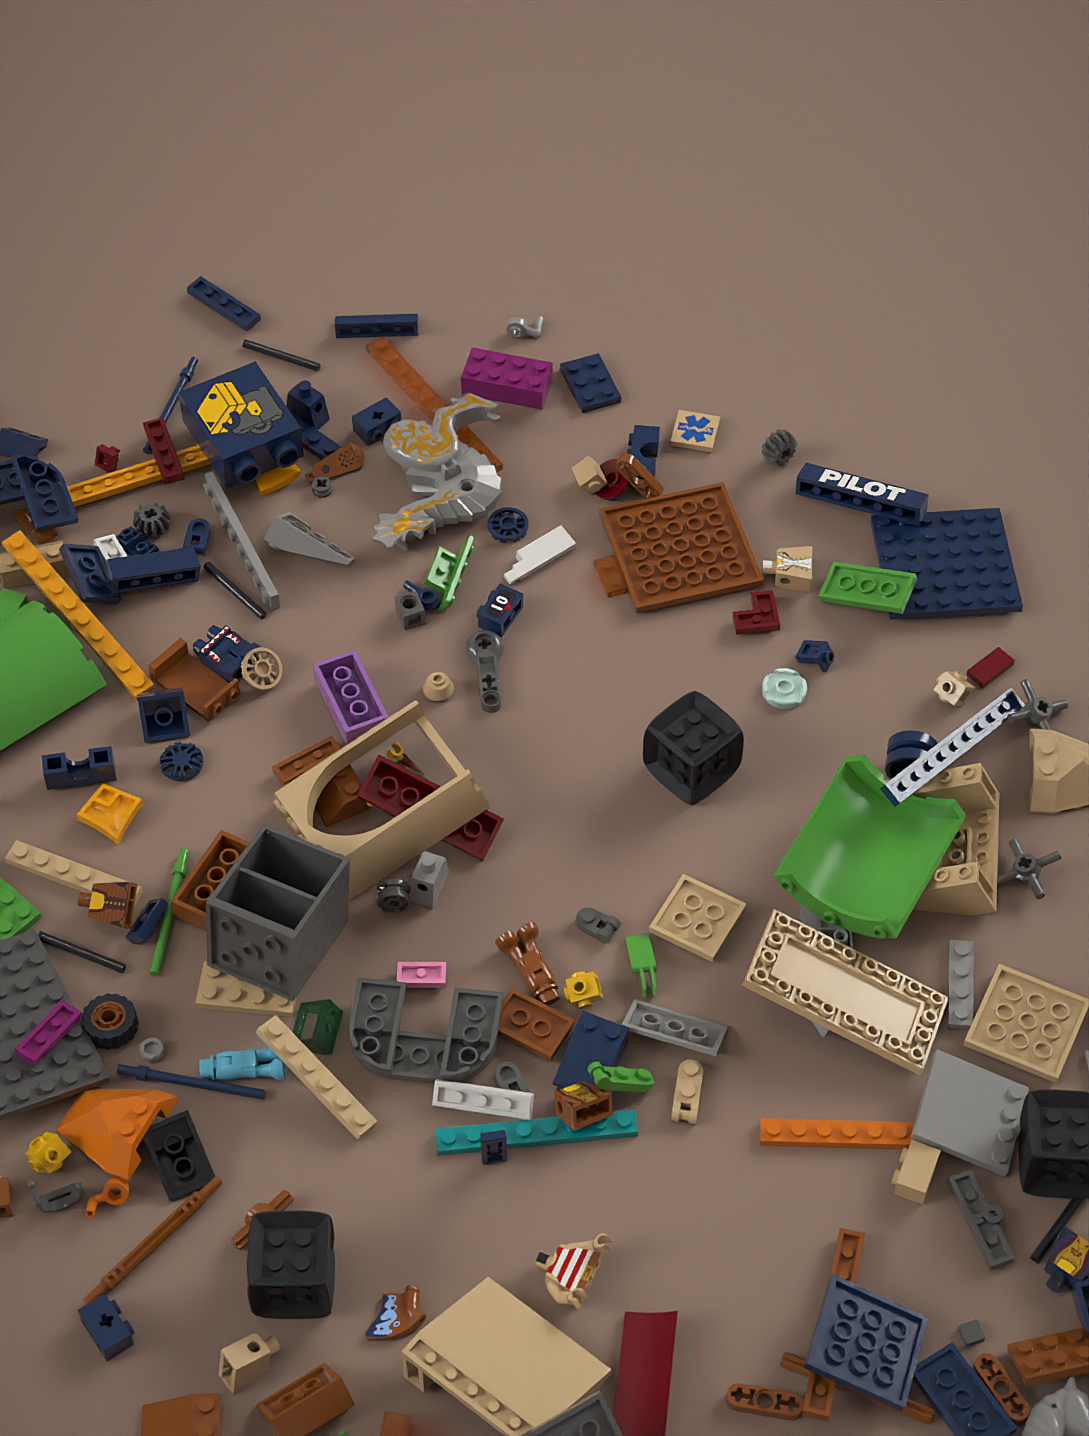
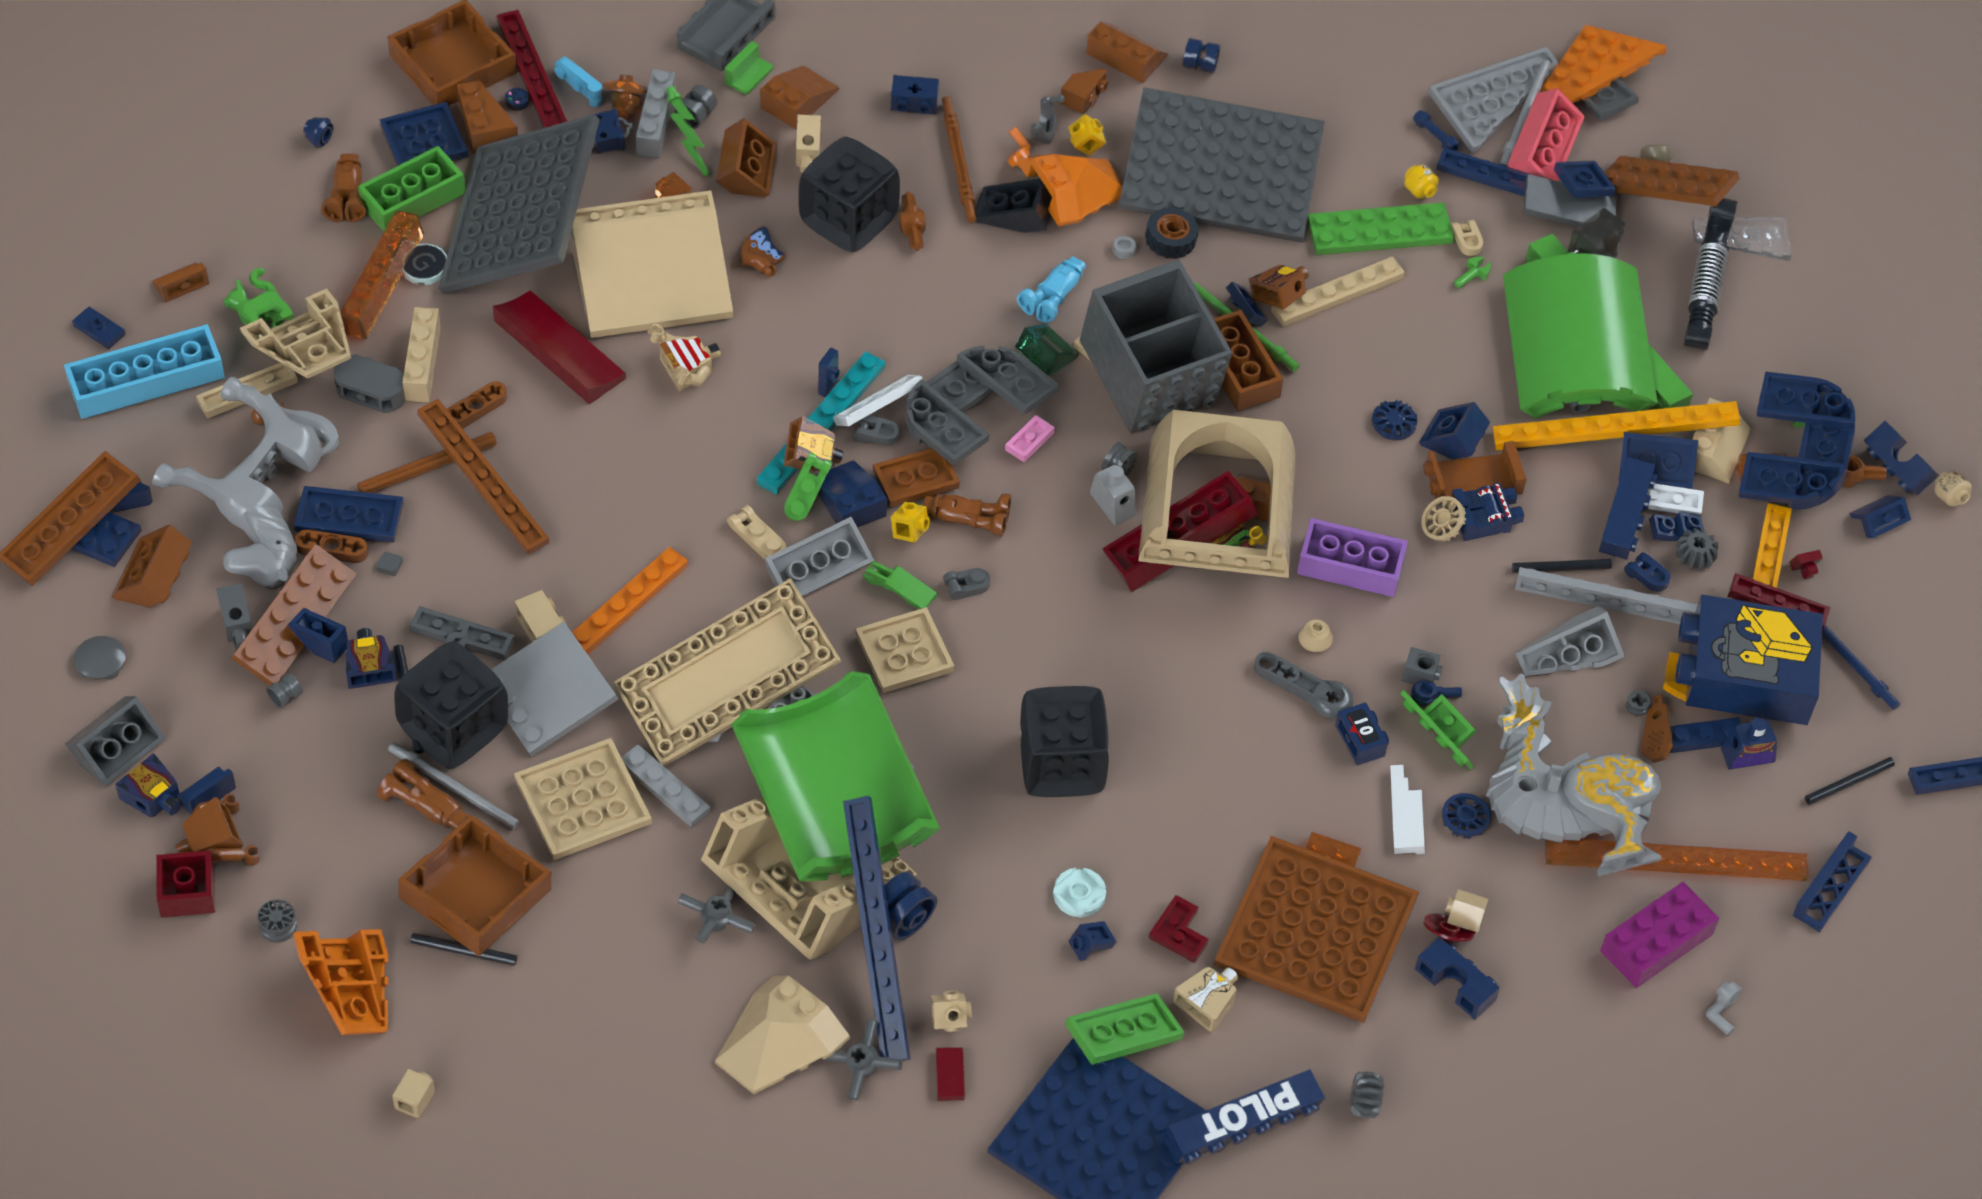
camera: 125 degrees right, 0 degrees up
magenta plate [15,1000,82,1067] -> none
black piece [38,931,126,973] -> none
dark blue arch [42,746,117,790] -> none
light orange plate [77,783,143,844] -> none
dark blue bar [117,1064,265,1100] -> none
tan plate [256,1015,377,1140] -> none
dark orange plate [272,736,341,786] -> none
dark blue brick [352,397,402,445] -> none
dark blue plate [560,353,621,413] -> none
dark orange beam [616,453,664,499] -> none
tan tile [670,410,720,453] -> none
dark blue plate [803,1274,929,1412] -> none

